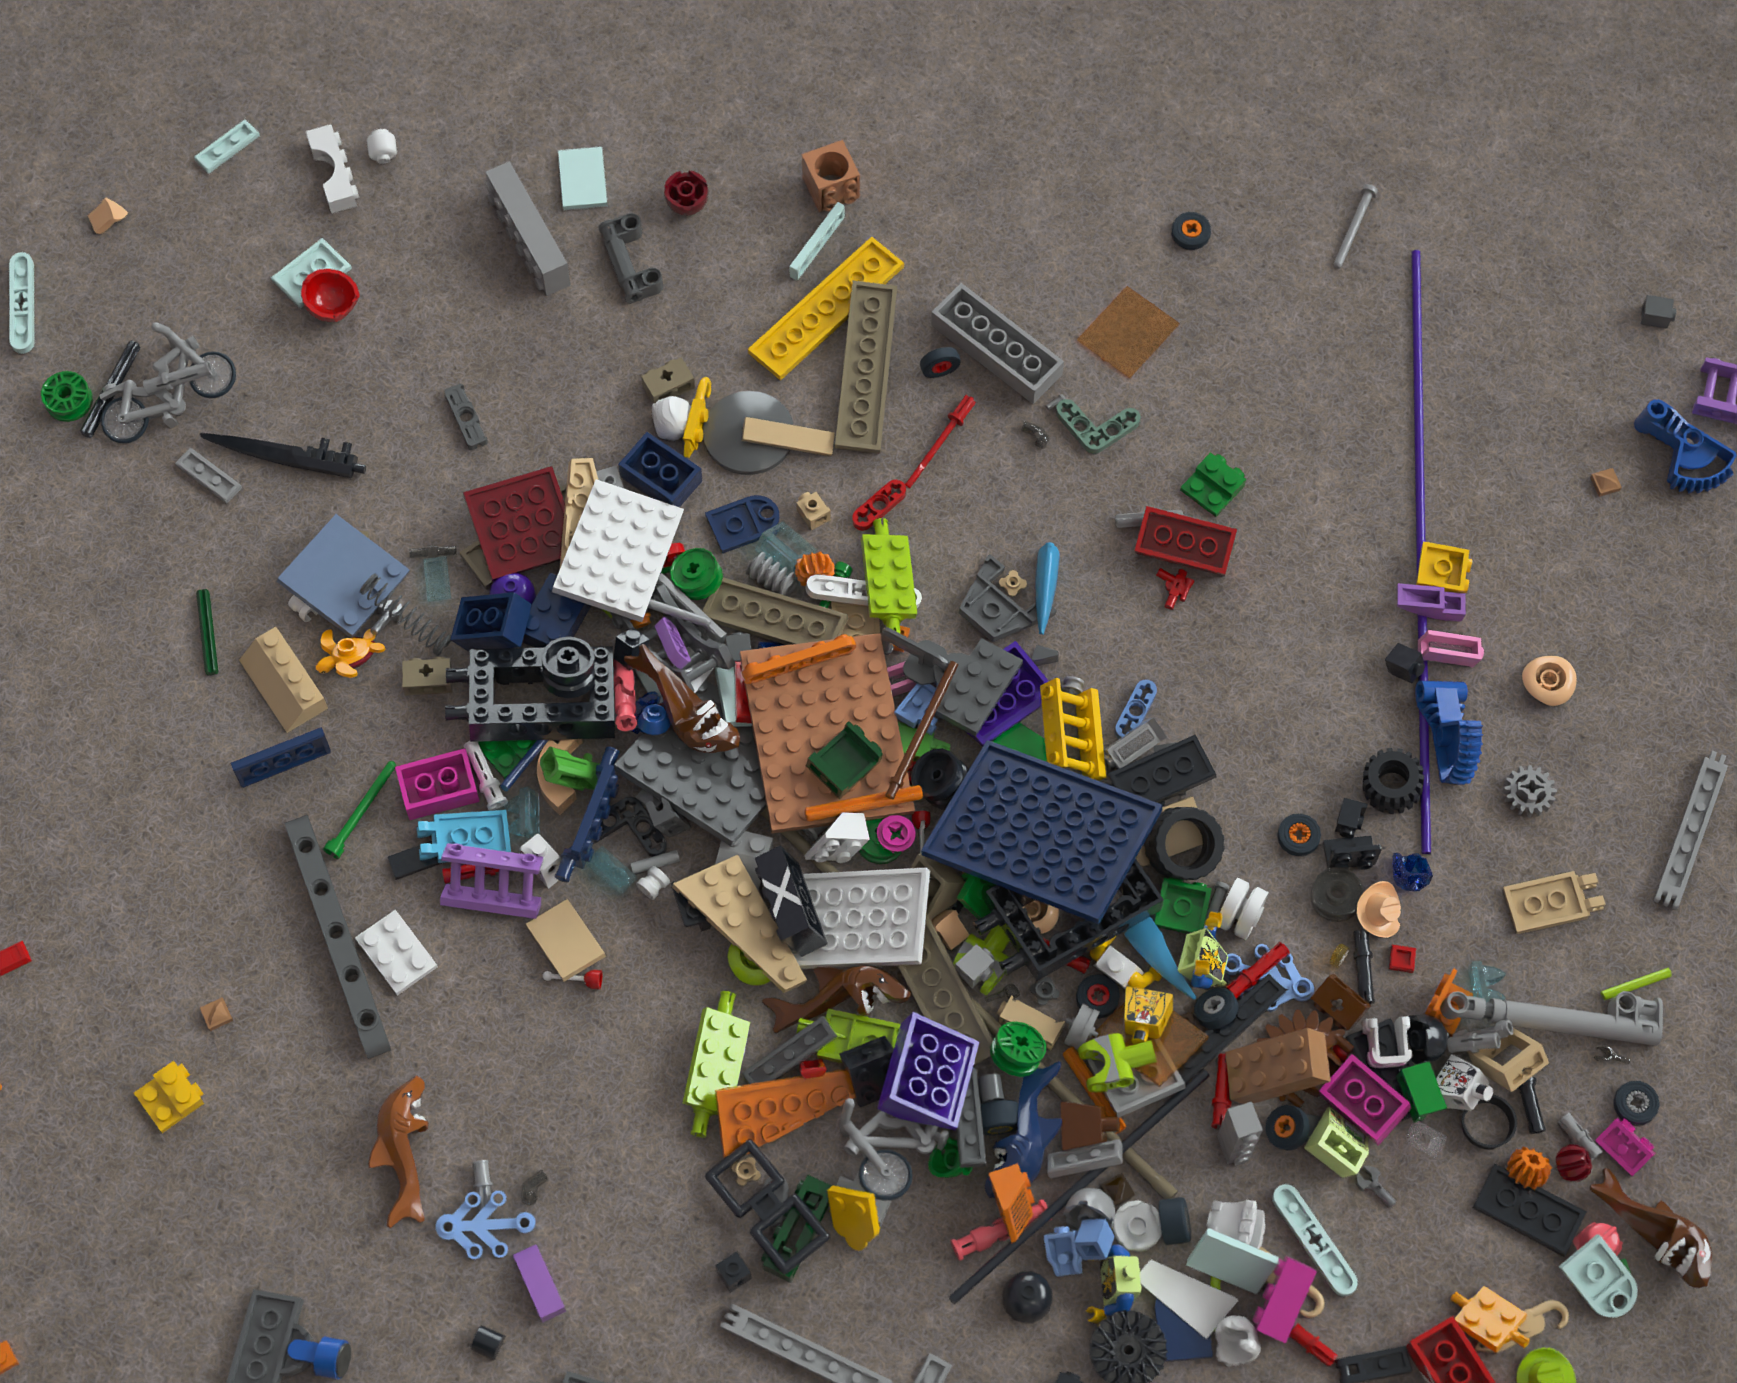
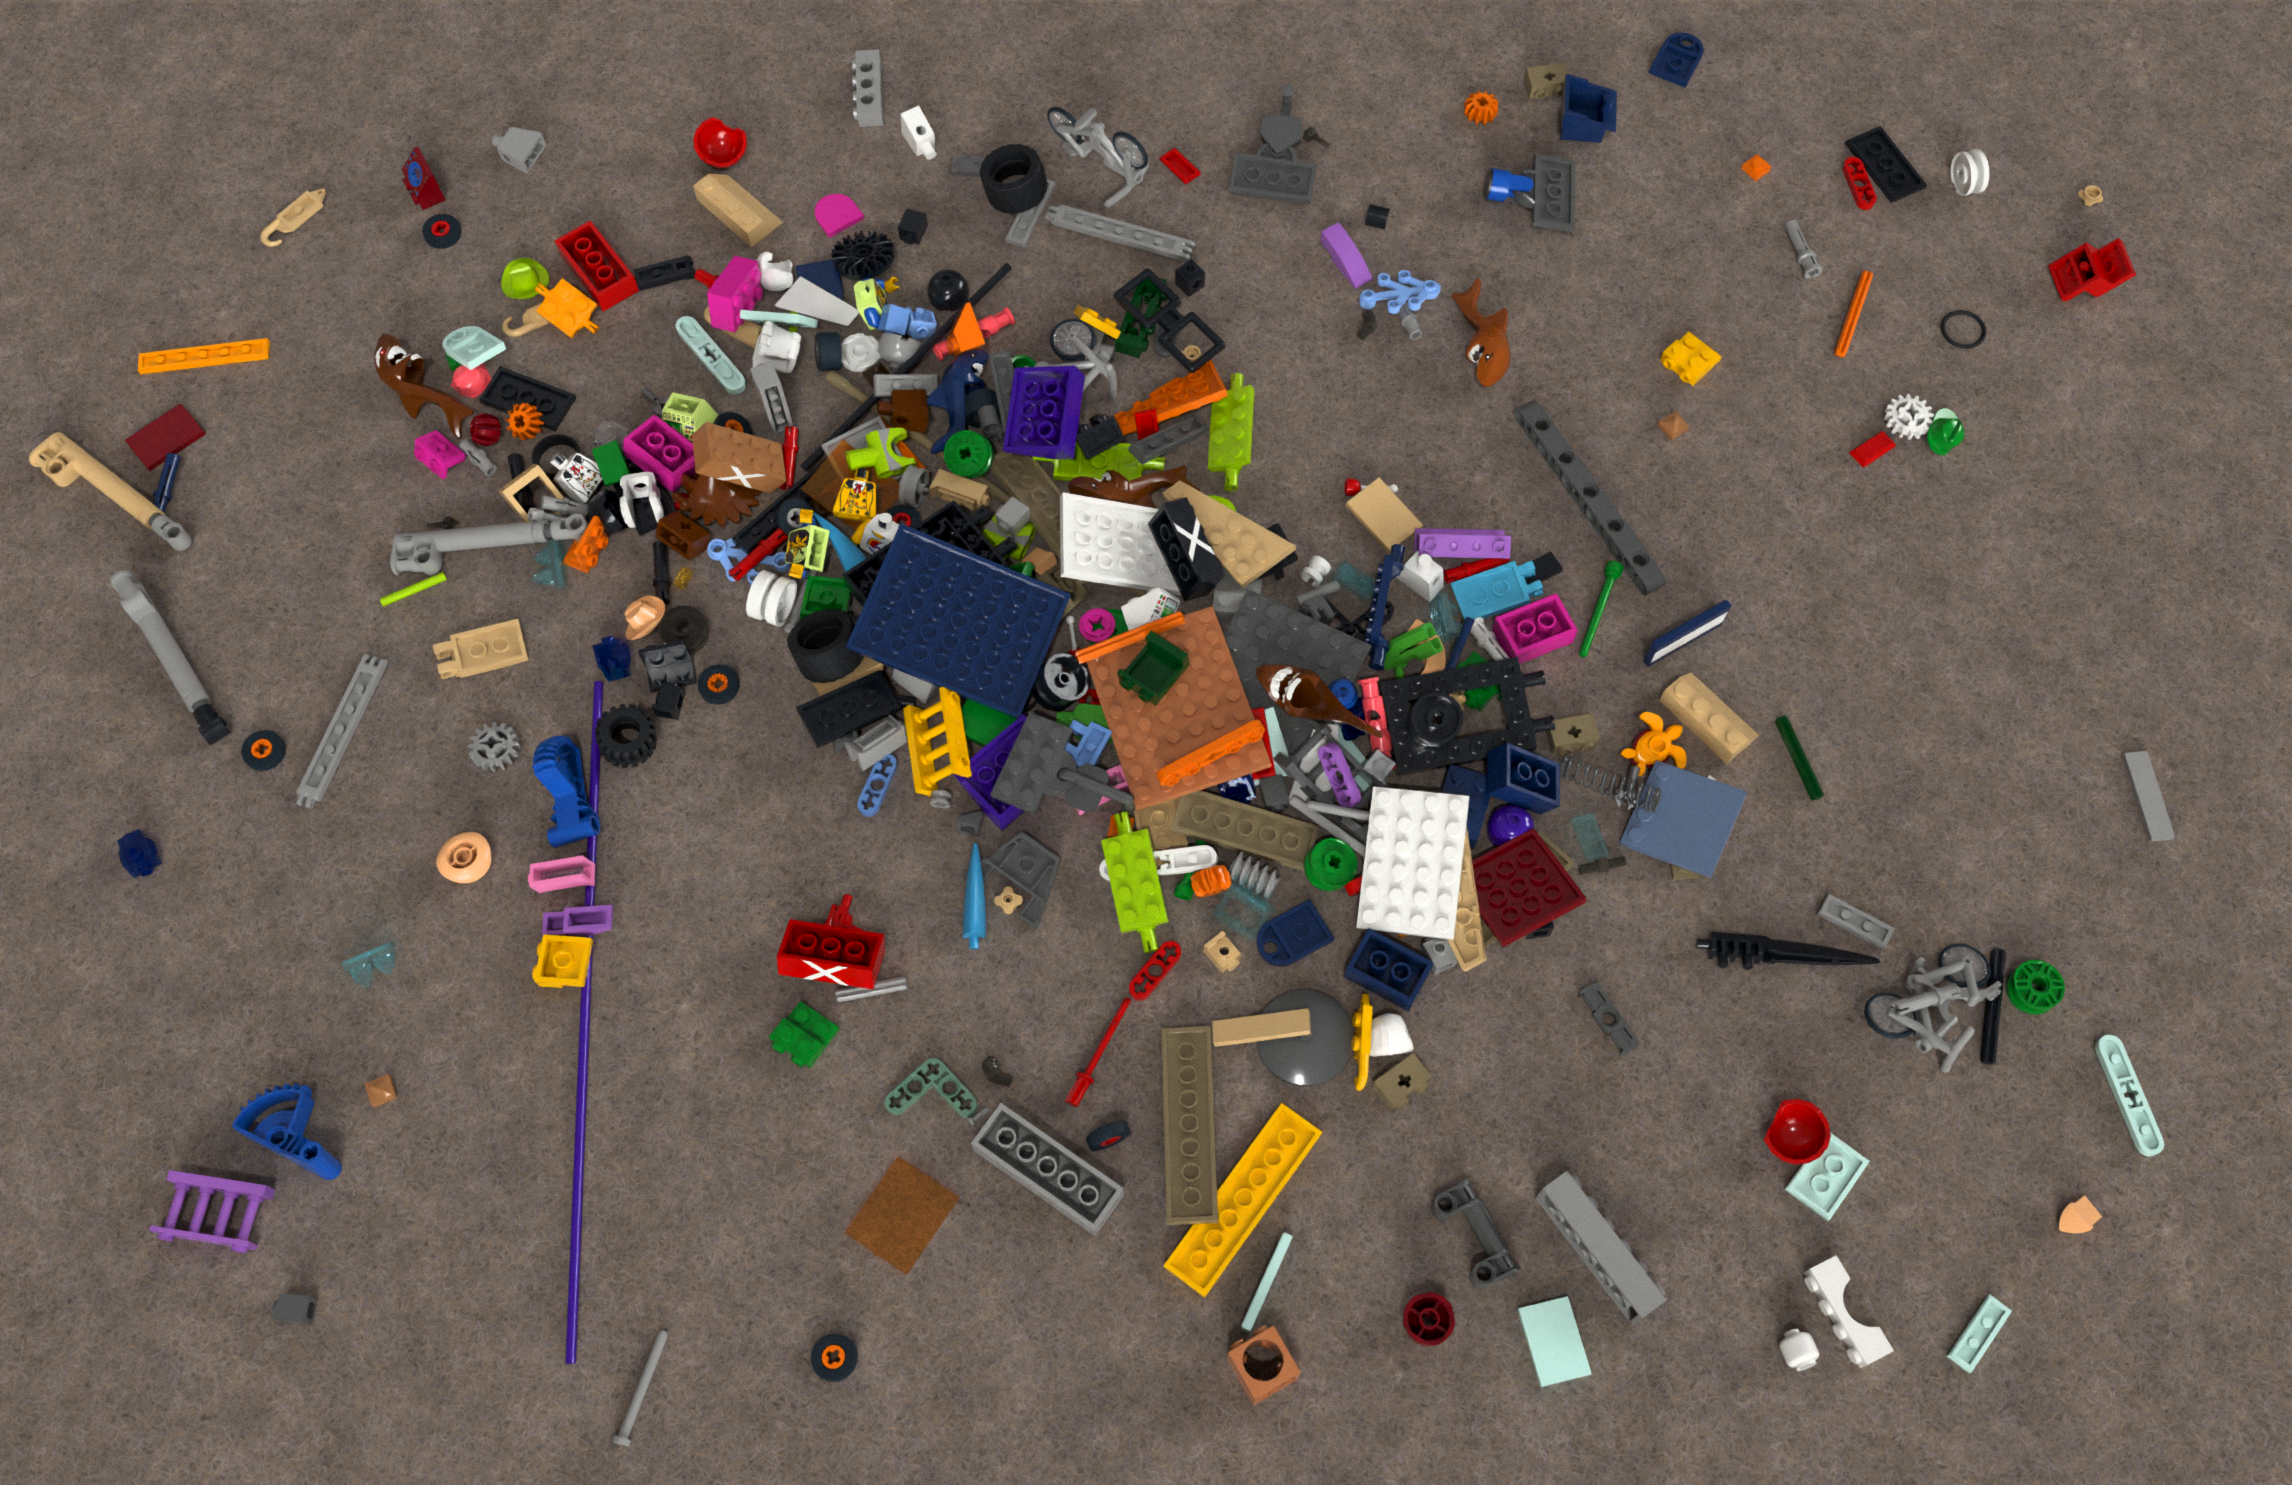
camera: 175 degrees right, 0 degrees up
white plate [355,910,438,995] -> none
reddish brown bar [885,661,958,800] -> none
black brick [1385,643,1425,684] -> none
red tile [1389,944,1416,973] -> none
black bush [1613,1081,1660,1126] -> none
none -> clear light blue tile [341,942,395,988]

